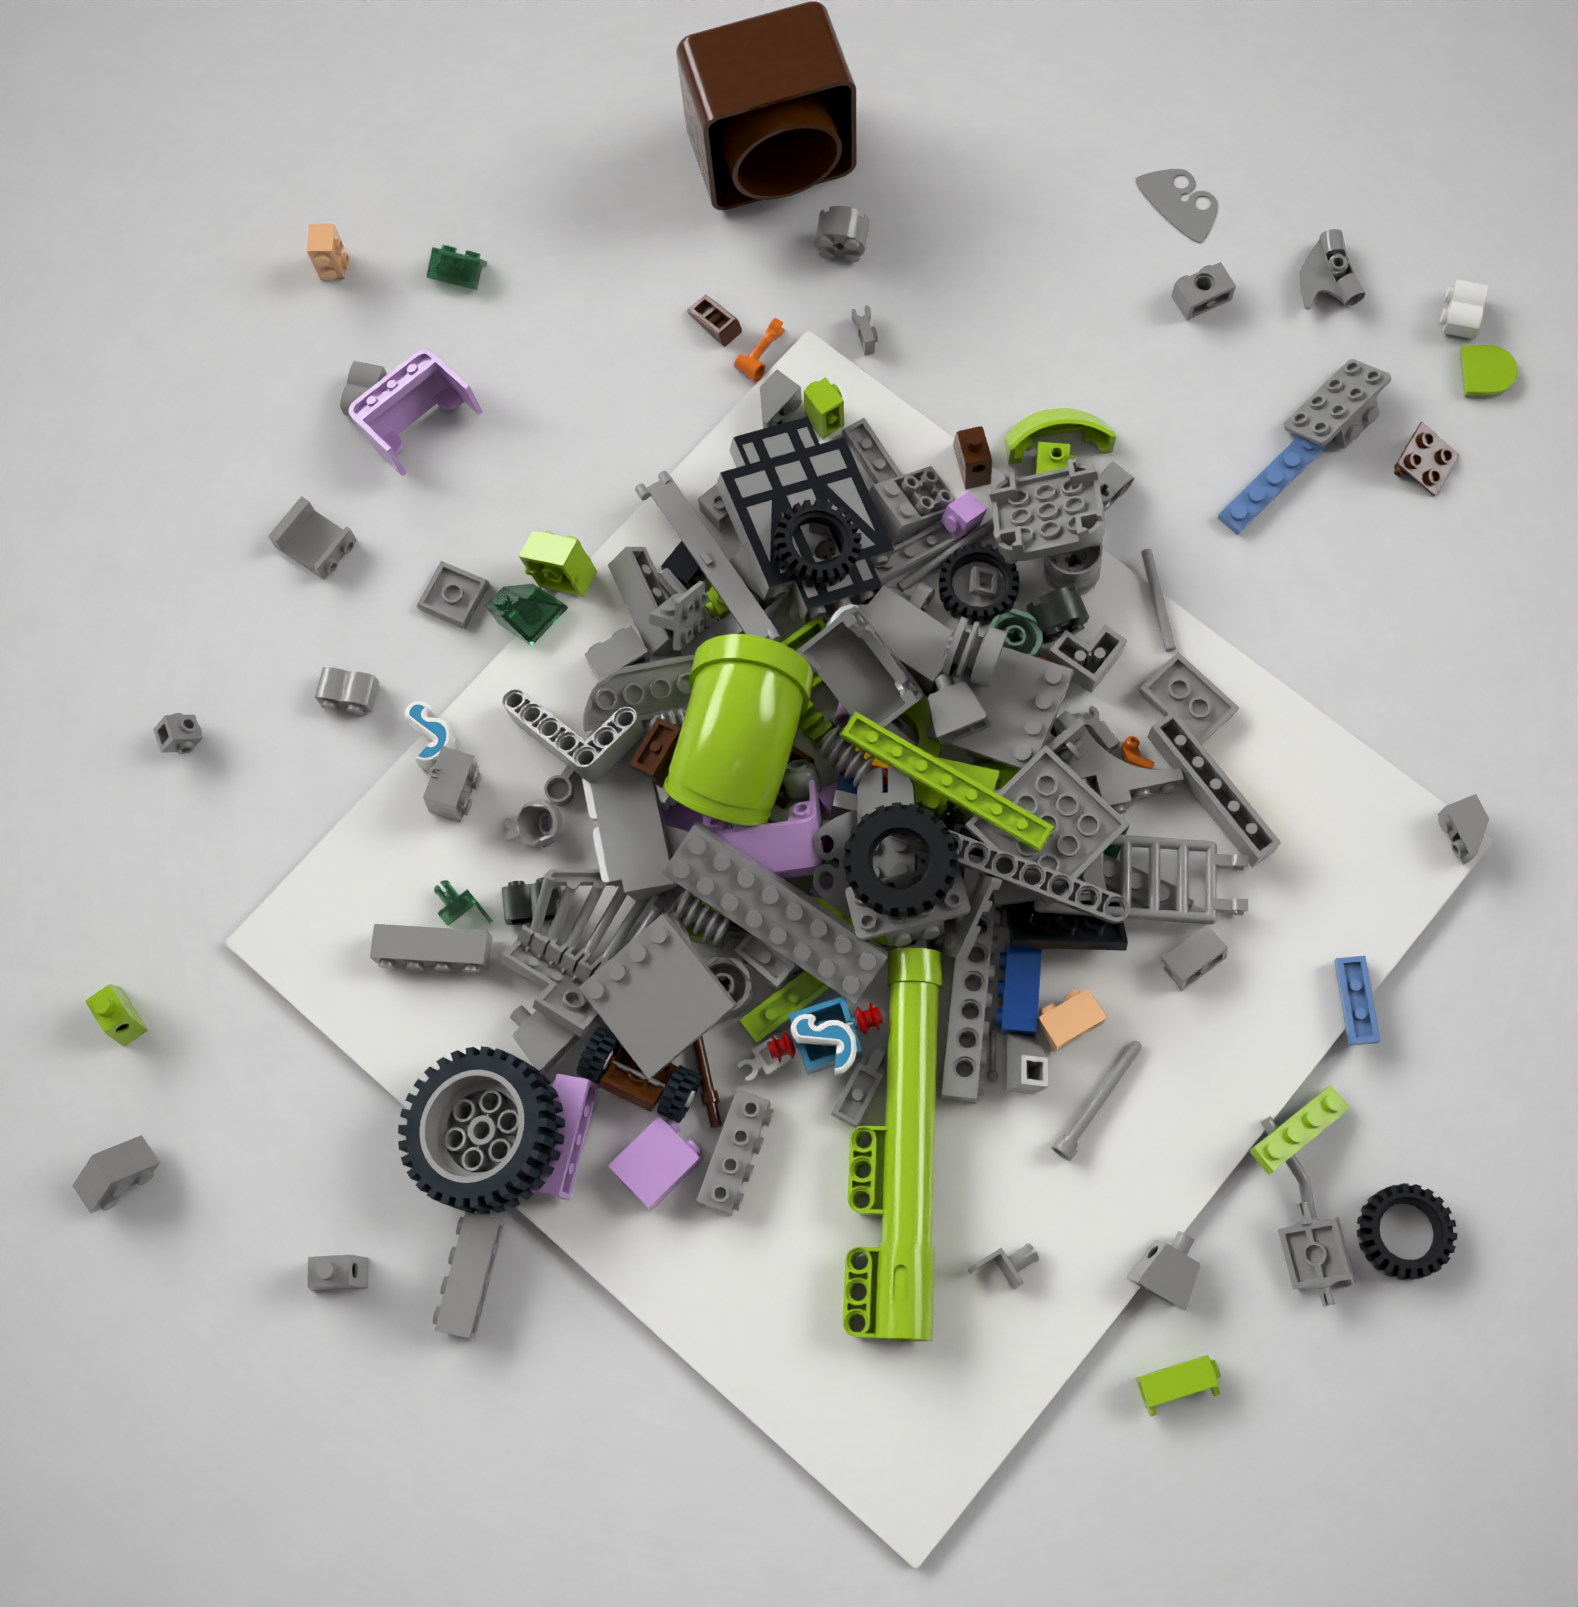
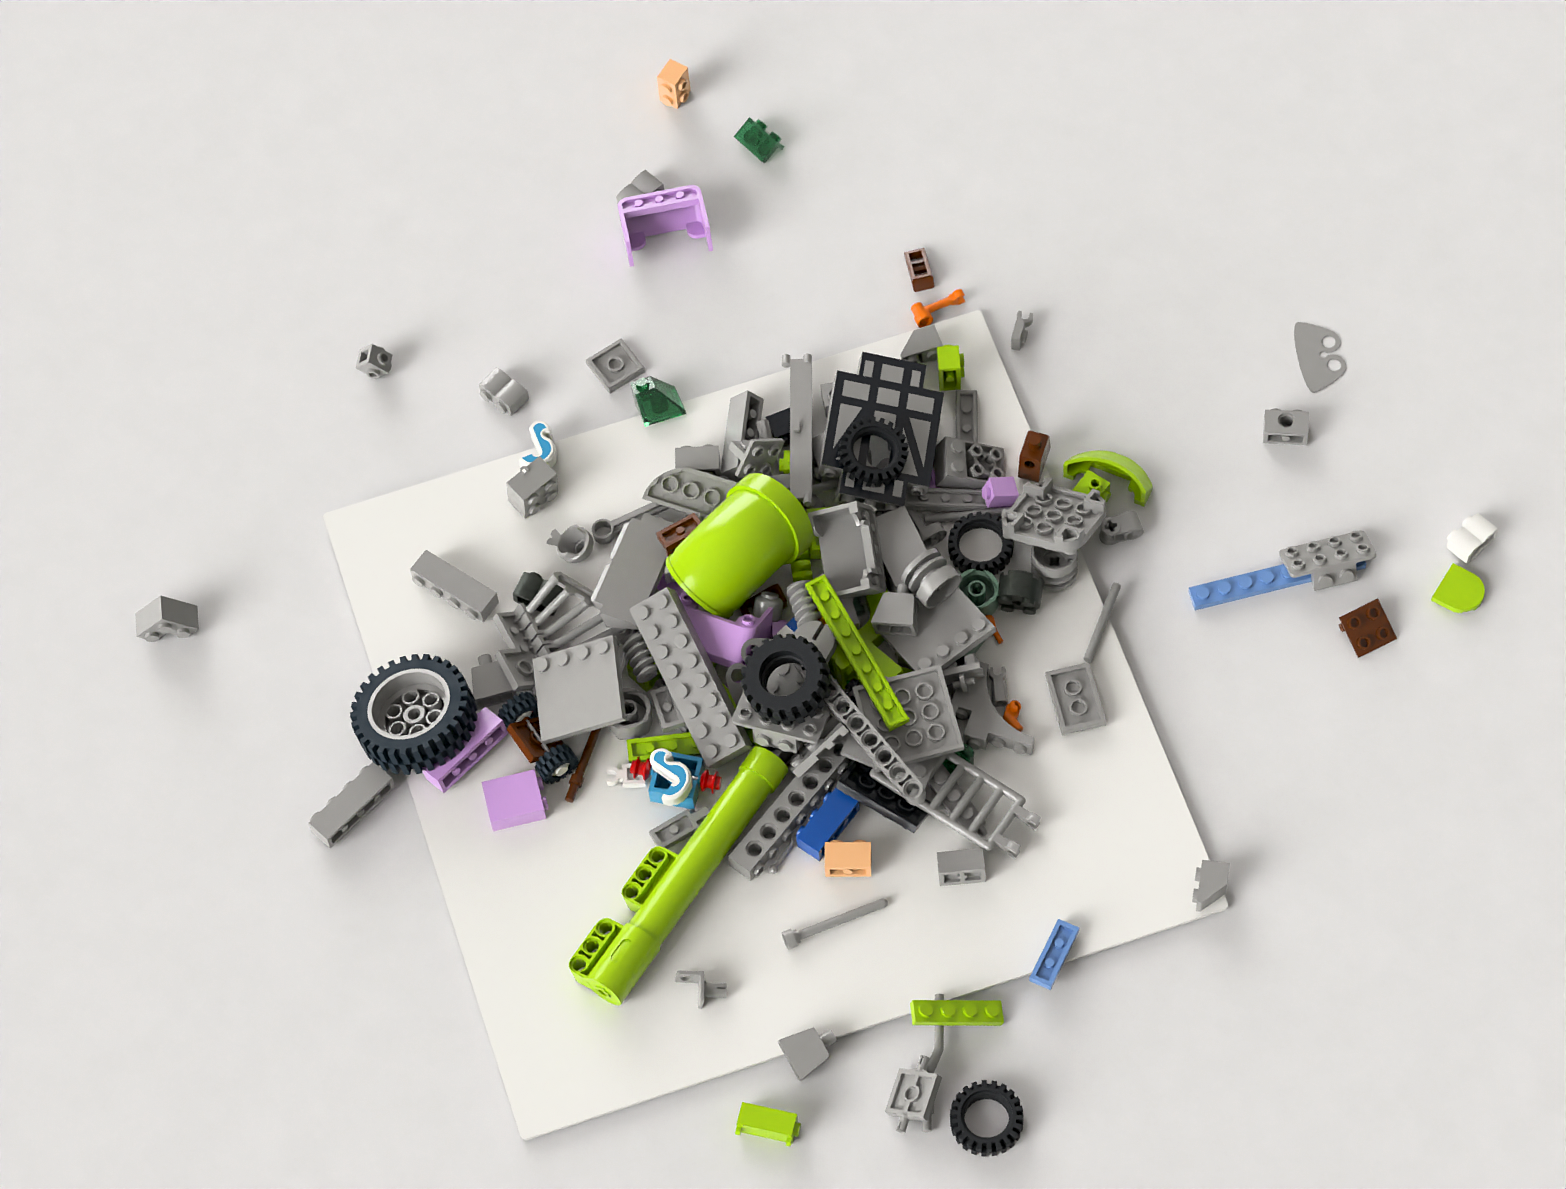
camera: 30 degrees right, 10 degrees down
lime torso [85,984,148,1047] -> none
light grey panel [268,496,357,580] -> none
light grey torso [308,1255,368,1291] -> none
clear green bracket [434,880,493,926] -> none
light grey beam [502,689,645,781] -> none
lime brick [519,530,597,597] -> none
reddish brown piece [676,1,857,210] -> none
light grey brick [696,1089,774,1216] -> none
light grey brick [815,206,870,262] -> none
light grey tile [969,566,998,600] -> none
light grey slope [1007,1033,1048,1094] -> none
light grey brick [1048,625,1127,693] -> none
light grey brick [1147,711,1281,868] -> none
light grey pin [1300,229,1366,310] -> none

